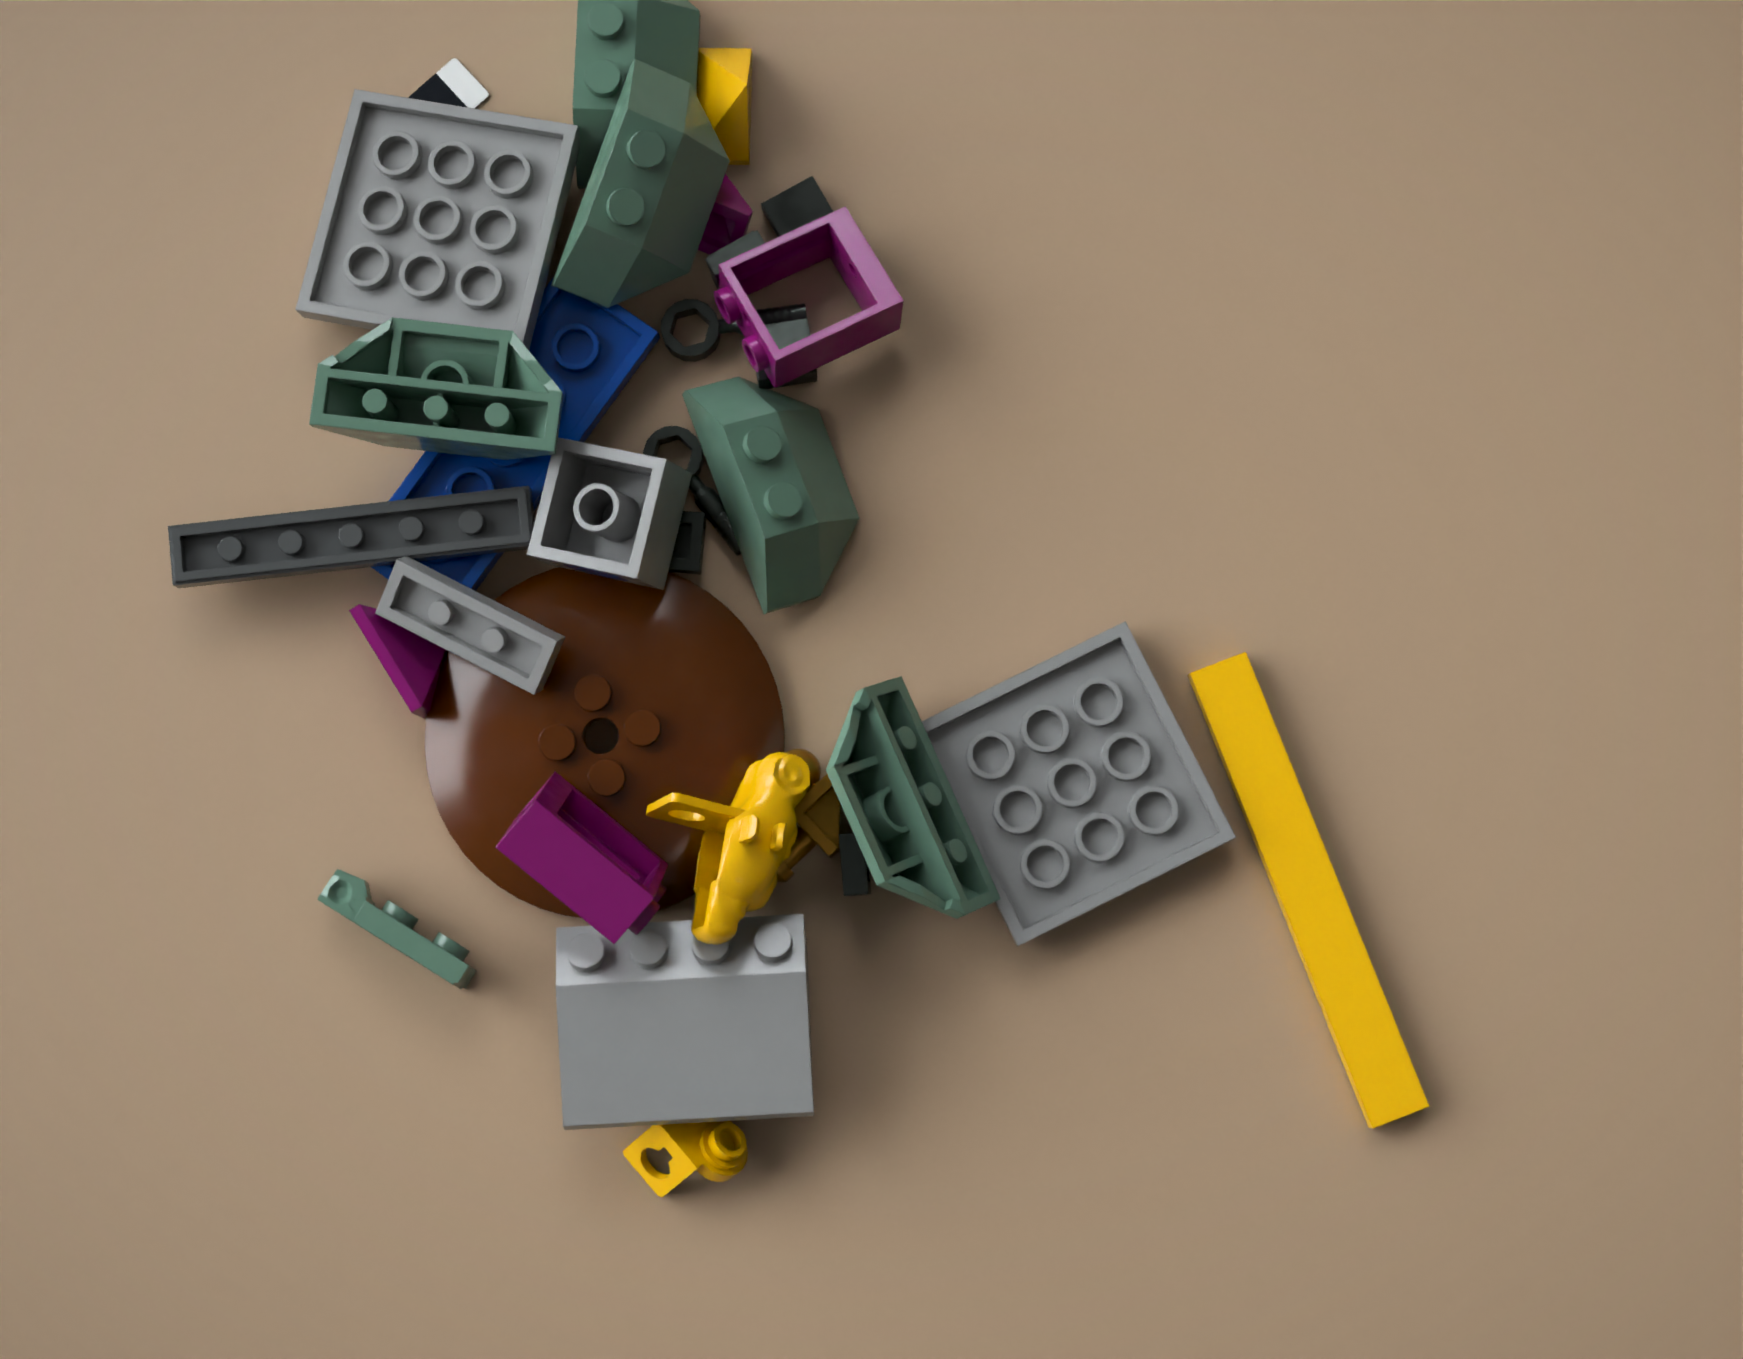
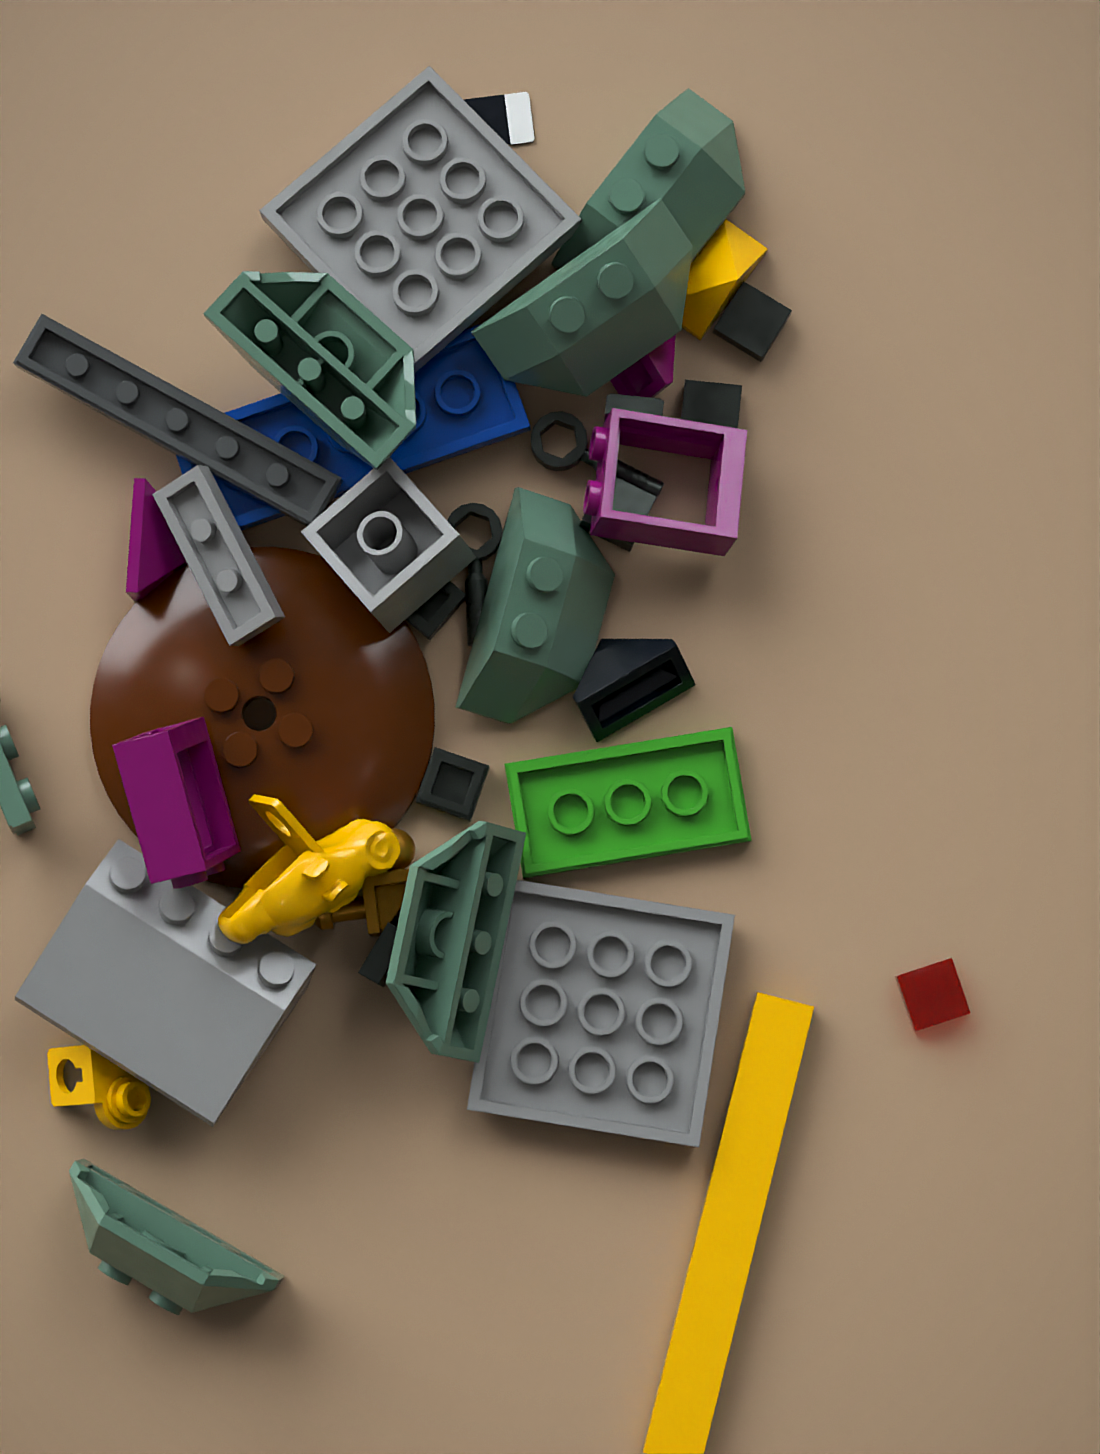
camera: 35 degrees right, 0 degrees up
none -> sand green wedge [69,1159,284,1315]
none -> pearl dark grey tile [416,747,490,821]
none -> bright green tile [505,727,752,879]
none -> black slope [573,639,696,742]
none -> pearl dark grey tile [713,281,792,362]
none -> clear red tile [895,958,970,1032]

